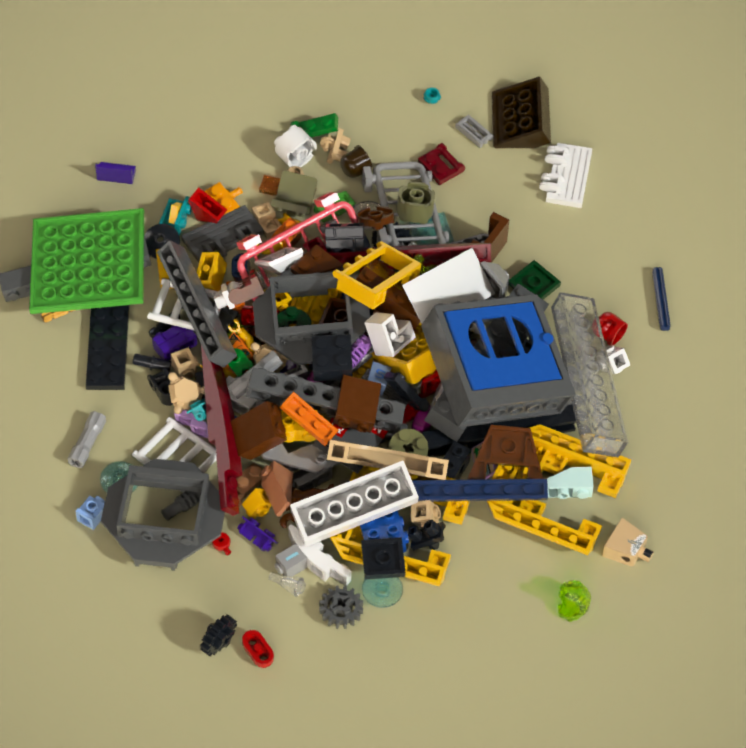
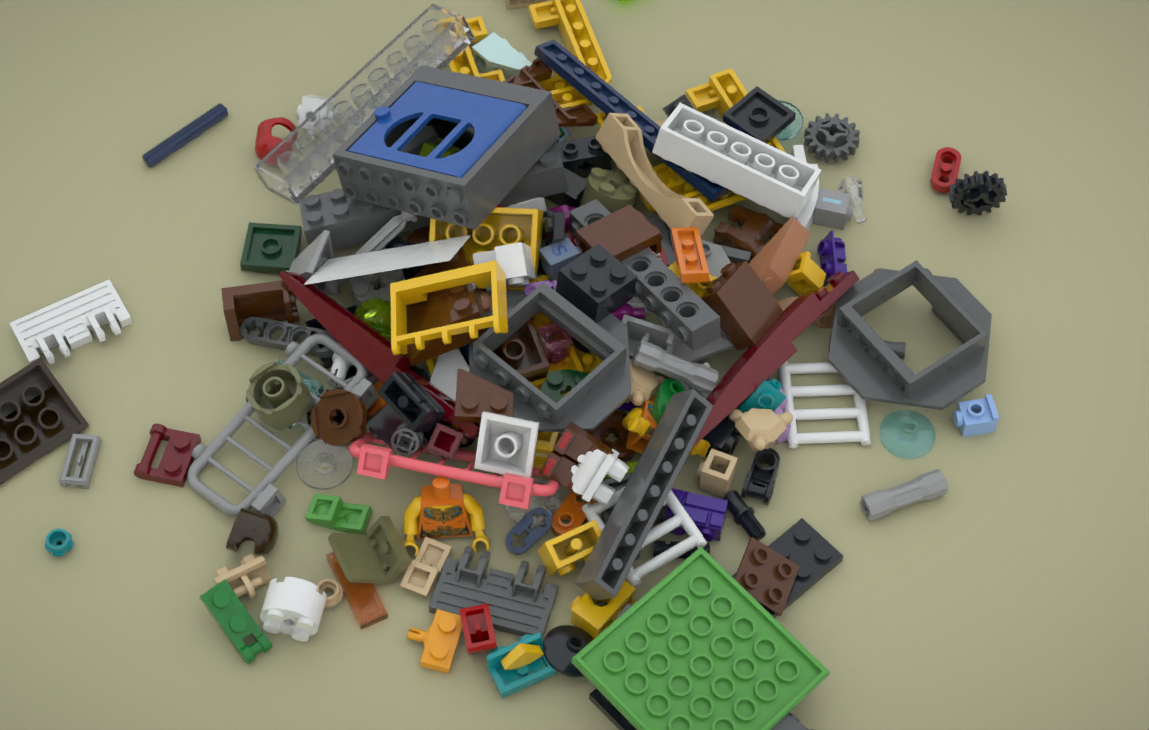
camera: 130 degrees left, 0 degrees up
none -> reddish brown hinge [734,537,800,616]

